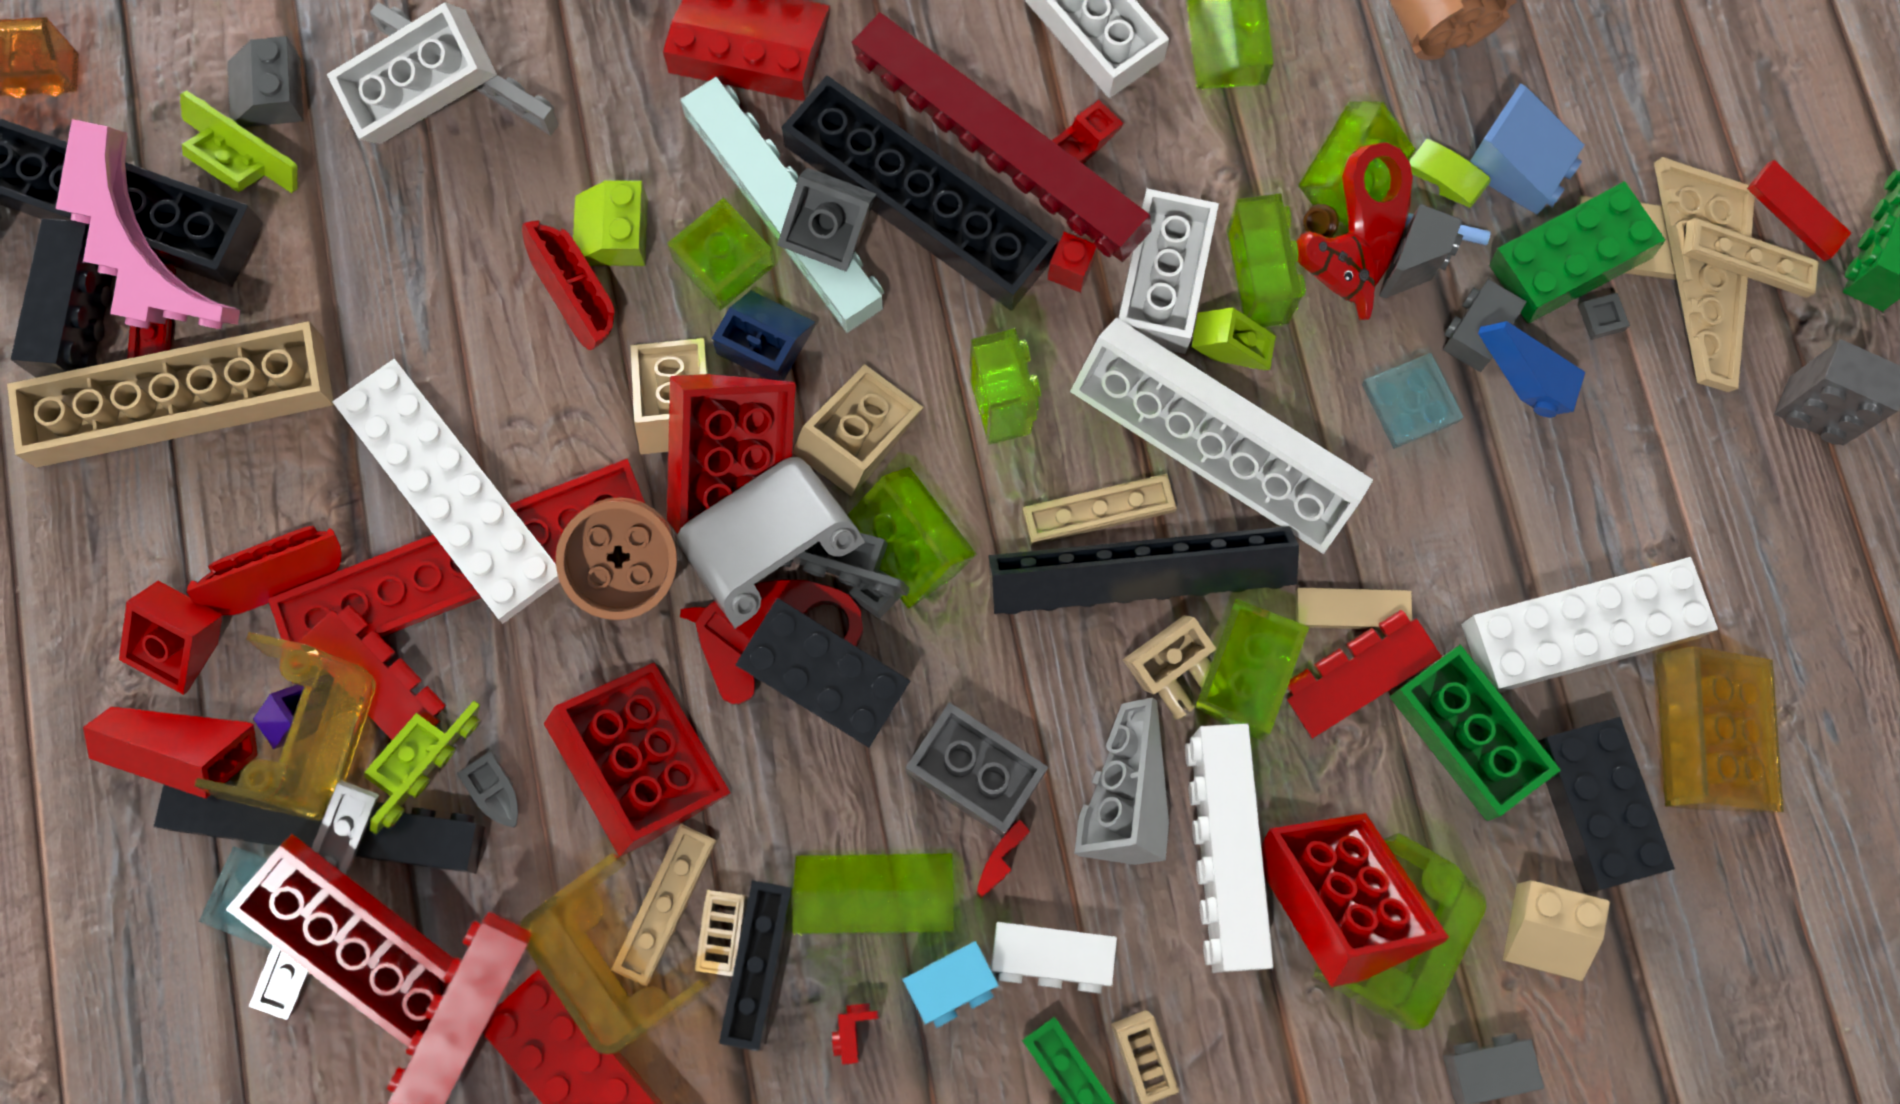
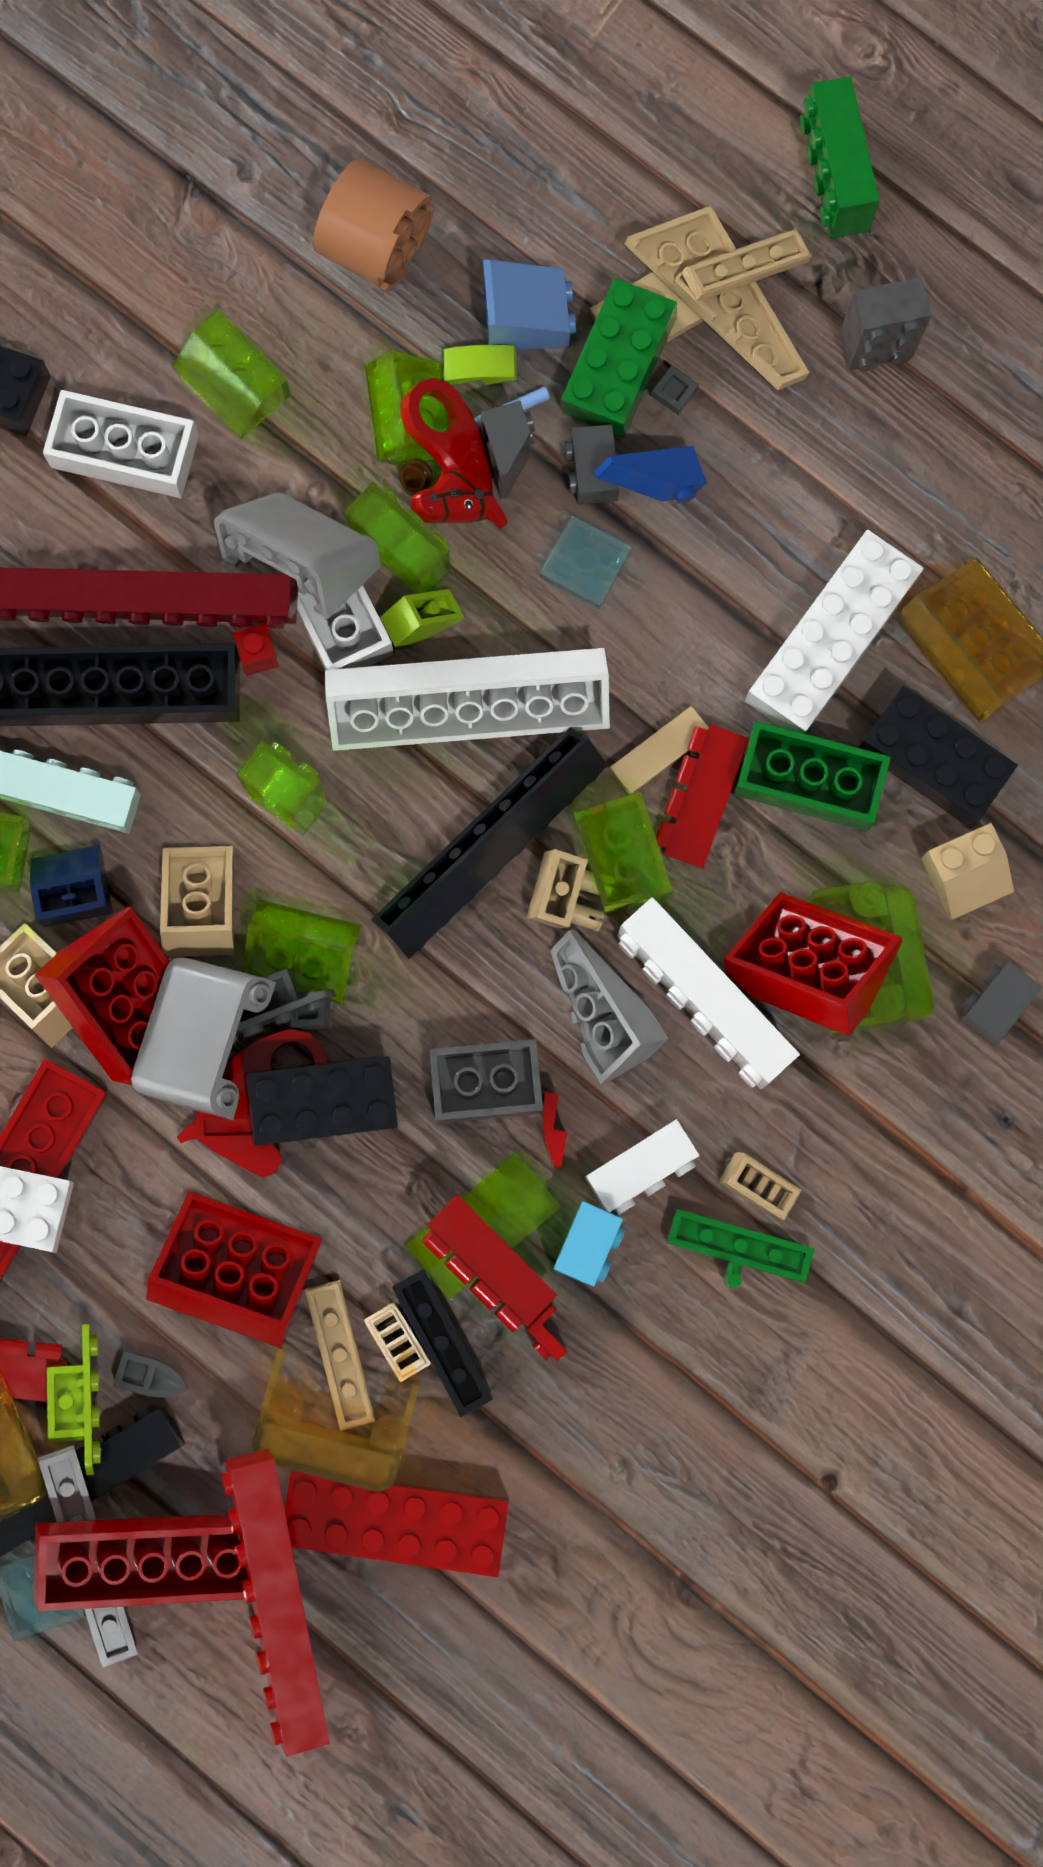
camera: 40 degrees left, 5 degrees up
nougat brick [556,497,677,620] -> none
dark grey slope [777,167,876,271] -> none
tan tile [1022,474,1177,546] -> none
red slope [1052,100,1124,164] -> none
red tile [1747,160,1852,261] -> none
none -> light grey windscreen [214,492,381,618]
none -> red windscreen [421,1194,557,1332]

